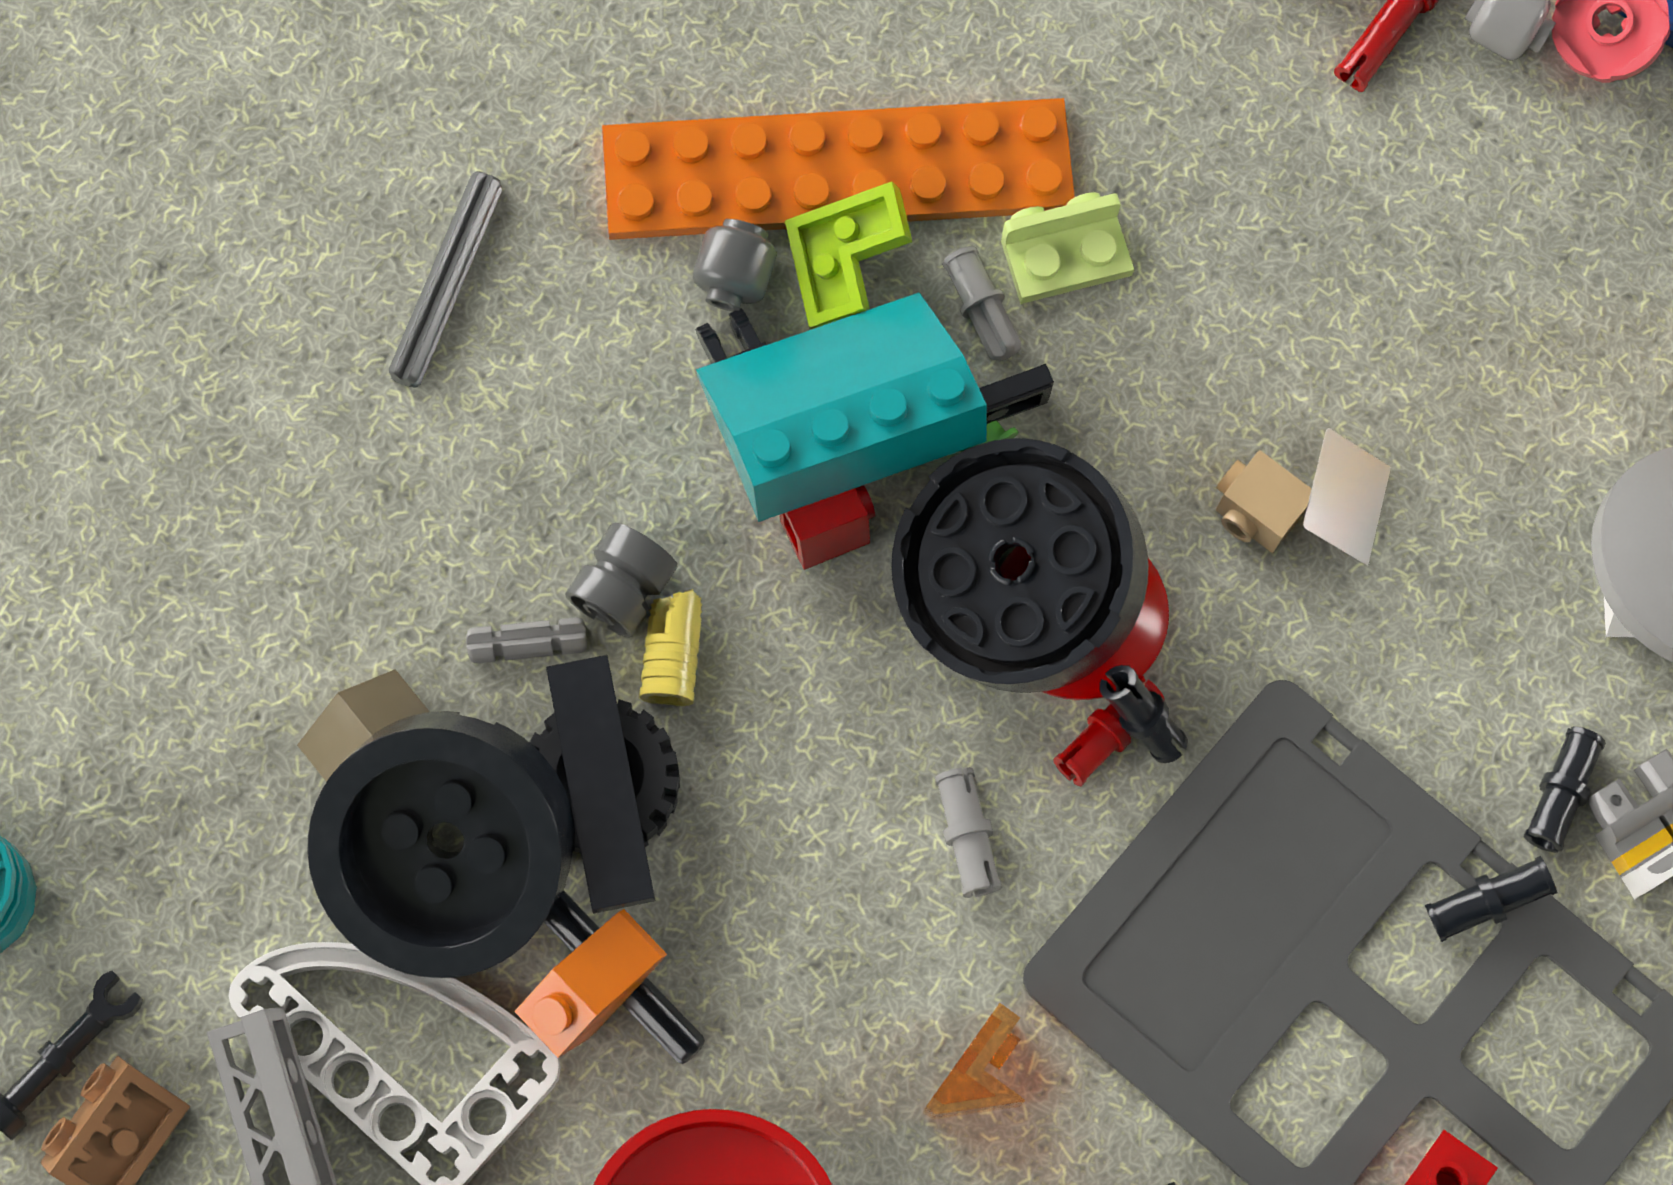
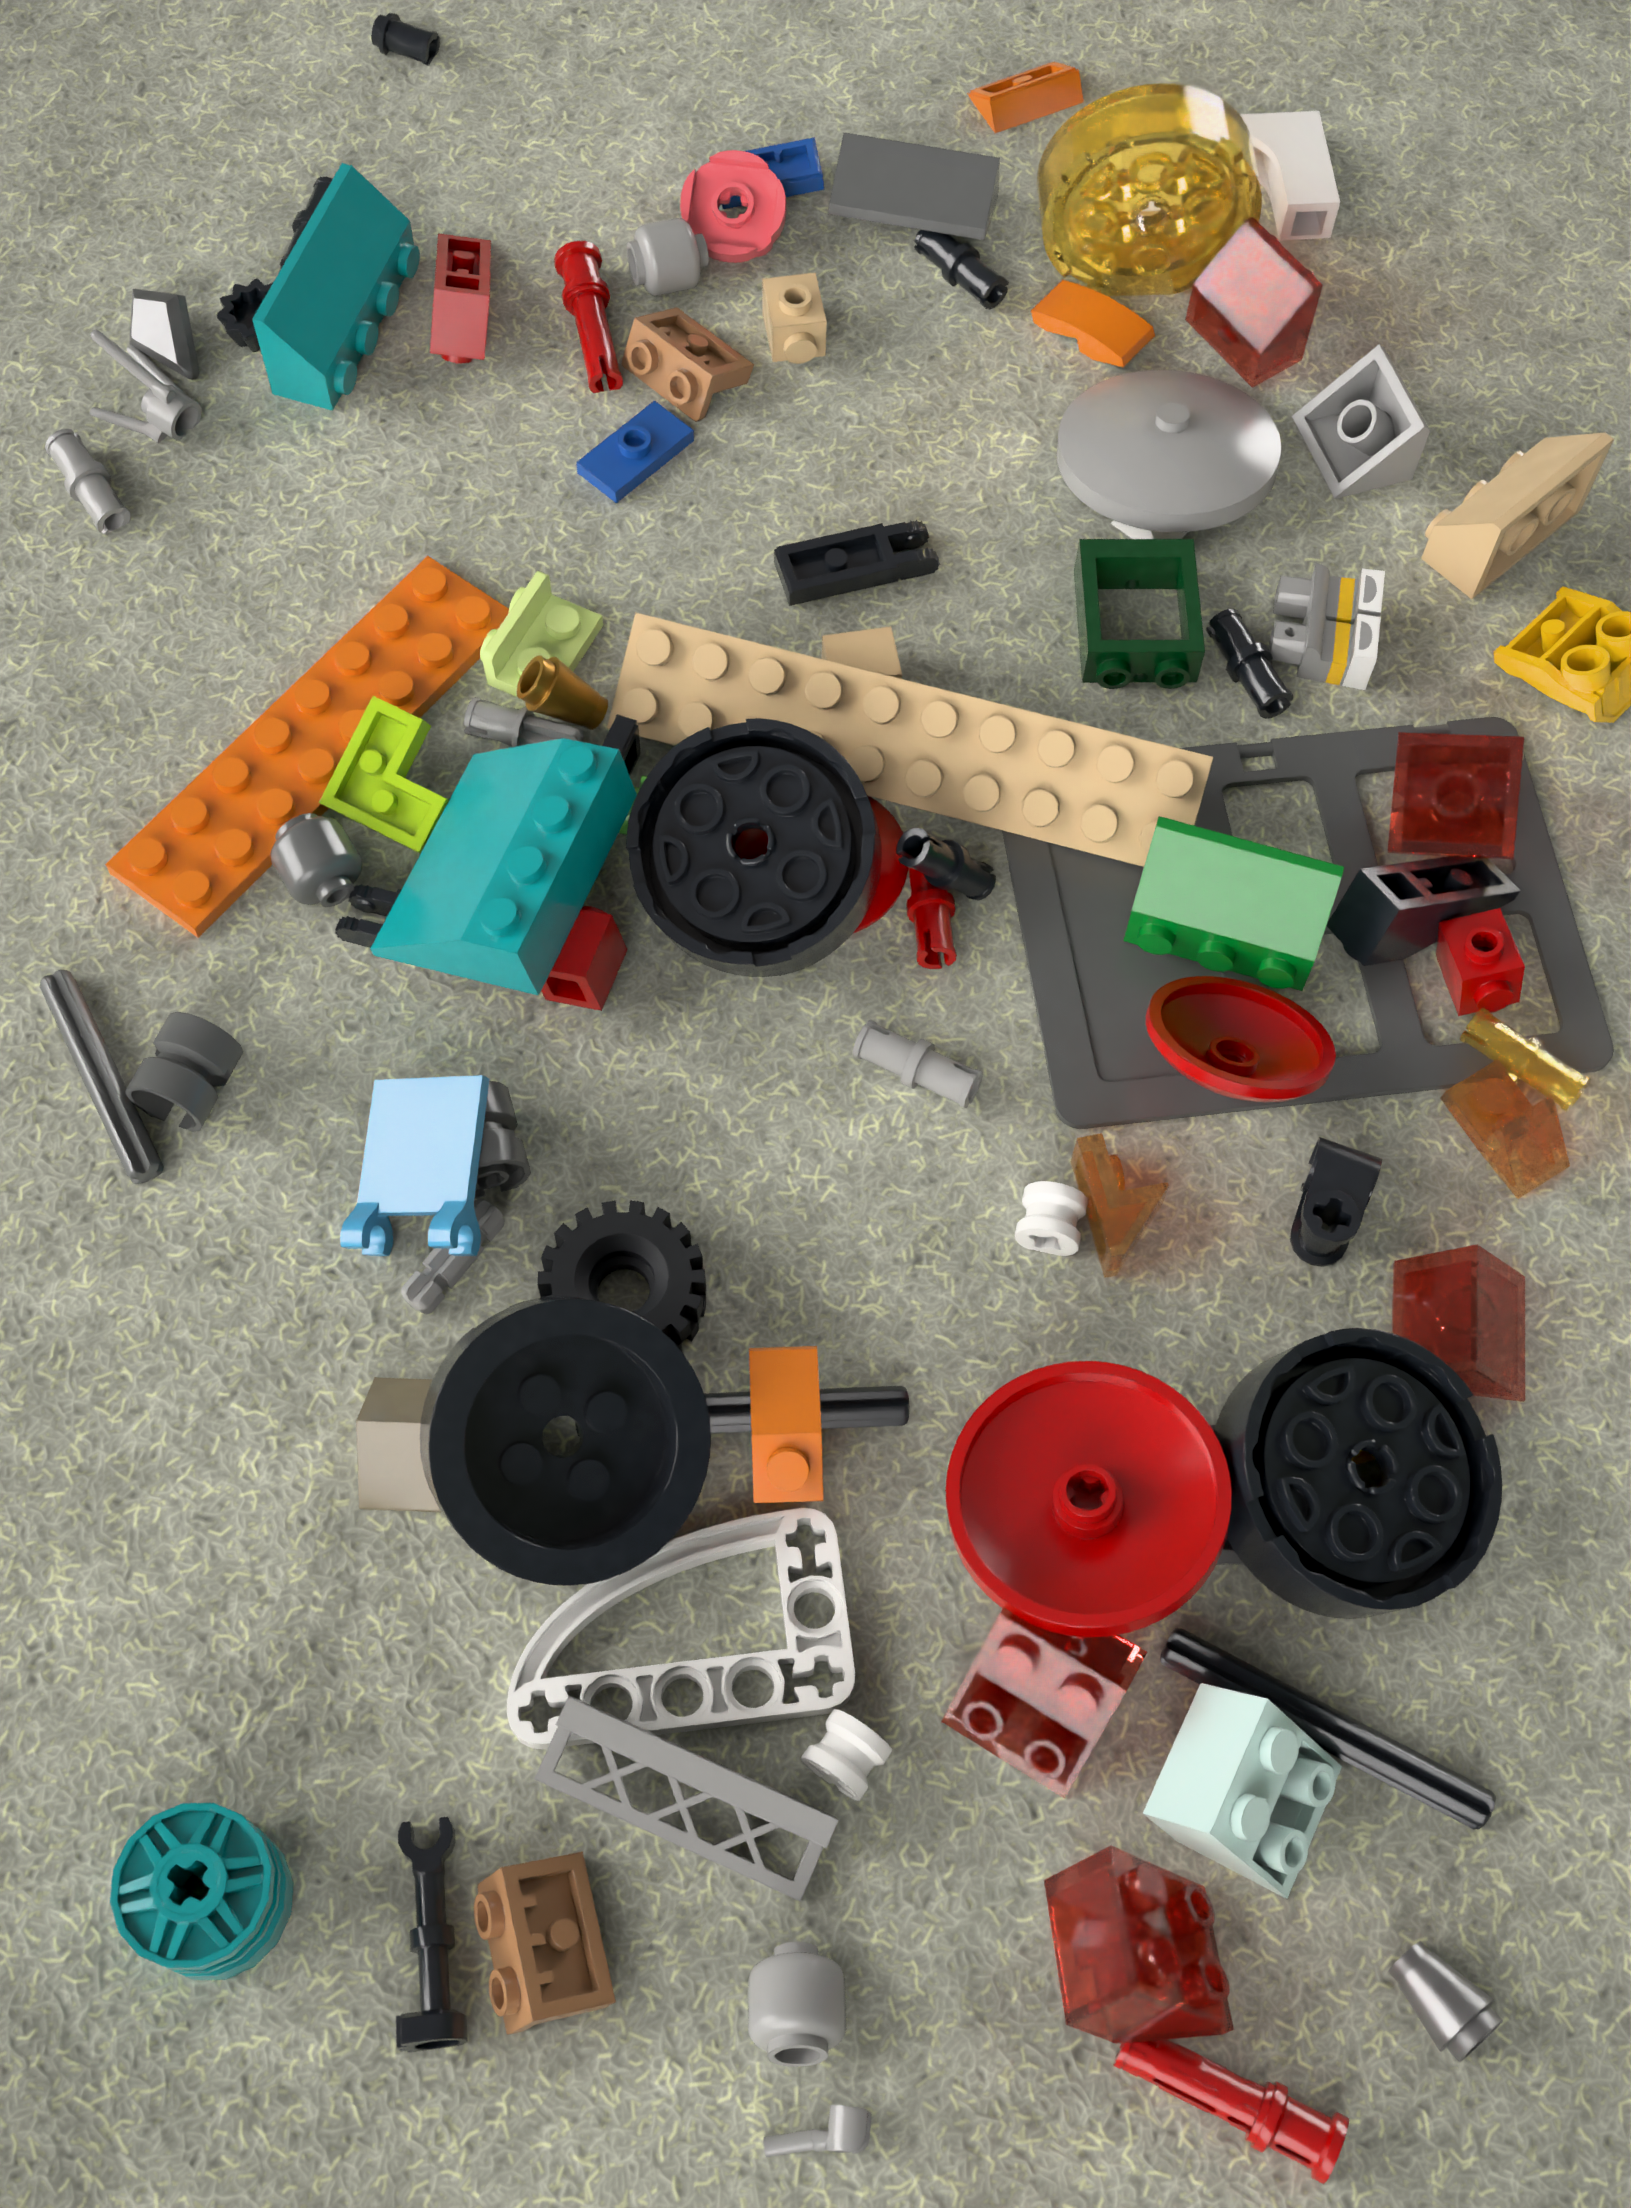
camera: 45 degrees left, 10 degrees down
black tile [546,655,656,914] -> none
light yellow hinge [639,589,702,706] -> none
white sticker [1303,428,1391,566] -> none
black pin [1425,856,1558,942] -> none
none -> dark grey wheel [125,1012,243,1132]
none -> flag [340,1075,490,1256]
none -> pearl gold cone [517,655,608,730]
none -> blue plate [576,400,694,503]
none -> tan plate [607,612,1213,867]
none -> medium nougat bracket [621,307,754,422]
none -> tan brick [762,272,827,364]
none -> black hinge [774,520,940,606]
none -> white wheel [1015,1181,1088,1256]
none -> dark green window [1074,539,1205,689]
none -> slope [1123,816,1344,991]
none -> red dish [1146,976,1336,1102]
none -> black slope [1326,852,1521,966]
none -> clear red slope [1387,732,1524,860]

